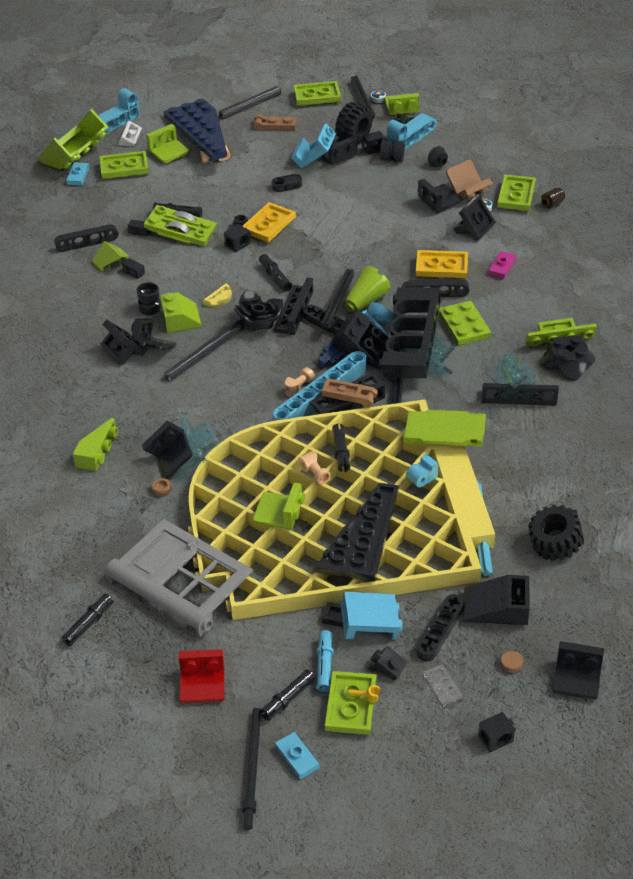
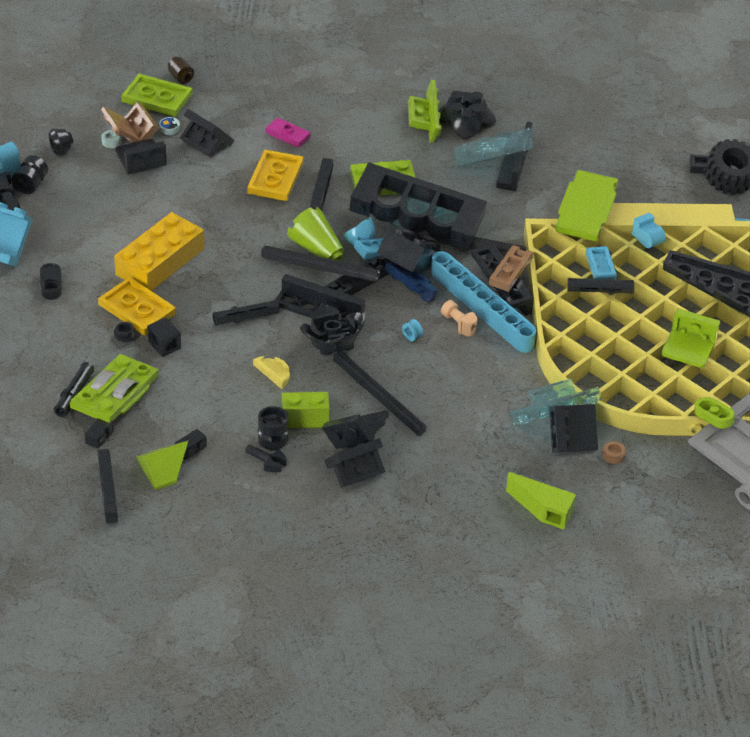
camera: 85 degrees left, 0 degrees up
light nougat leg [298,451,331,485] -> none
none -> yellow brick [114,212,205,291]
none -> black bar [245,444,287,473]
none -> medium azure bush [402,319,423,342]
none -> medium azure plate [586,246,617,280]
none -> lime plate [694,397,735,429]

